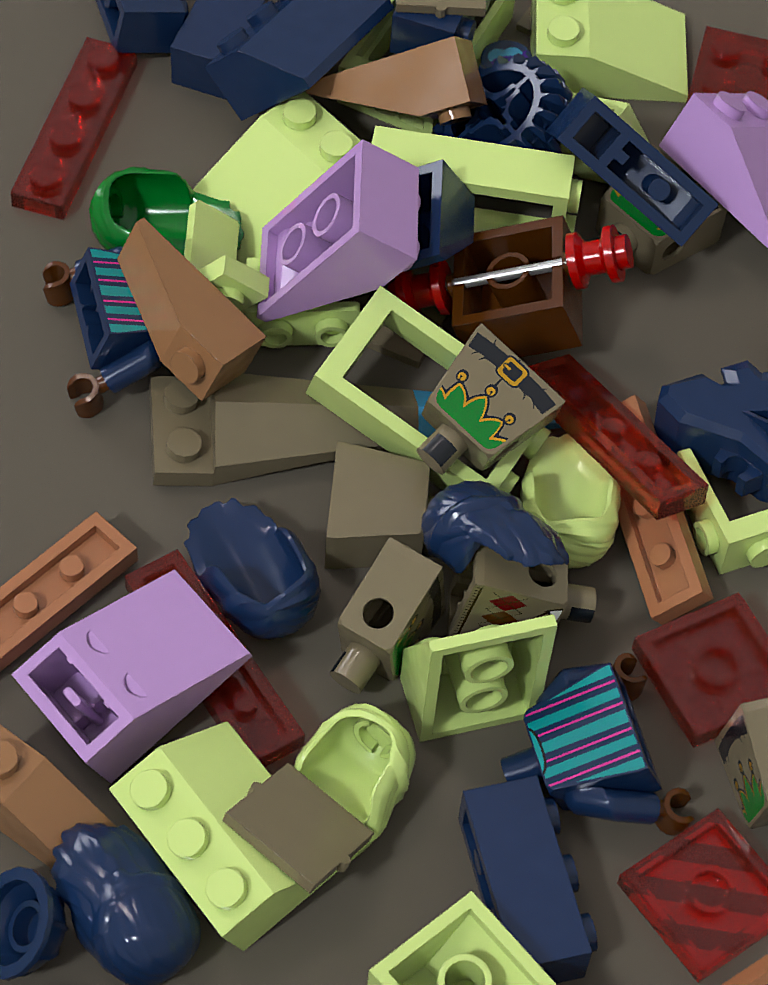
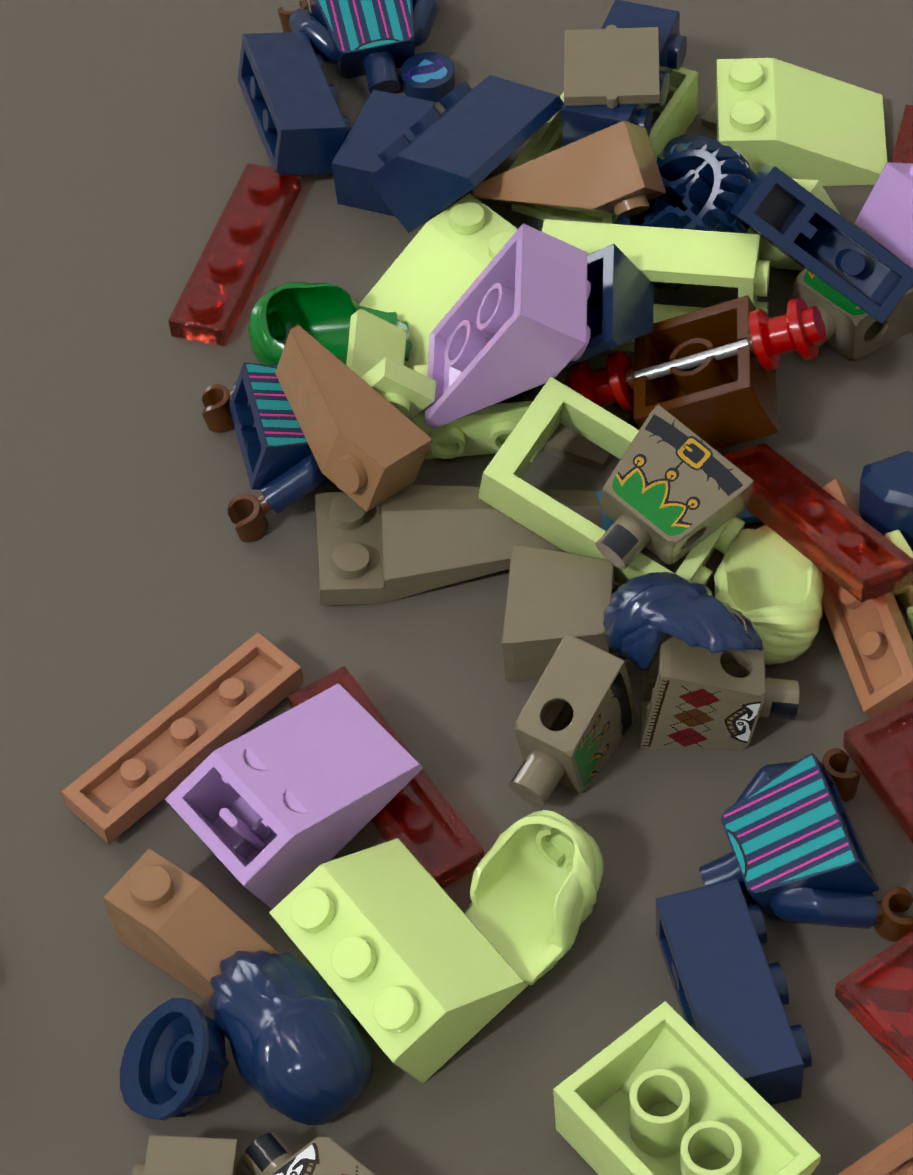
camera: 10 degrees right, 5 degrees down
dark blue hair [184,498,321,640] -> none
dark tan piece [222,763,374,894] -> none
yellowish green slope [400,614,558,742] -> none

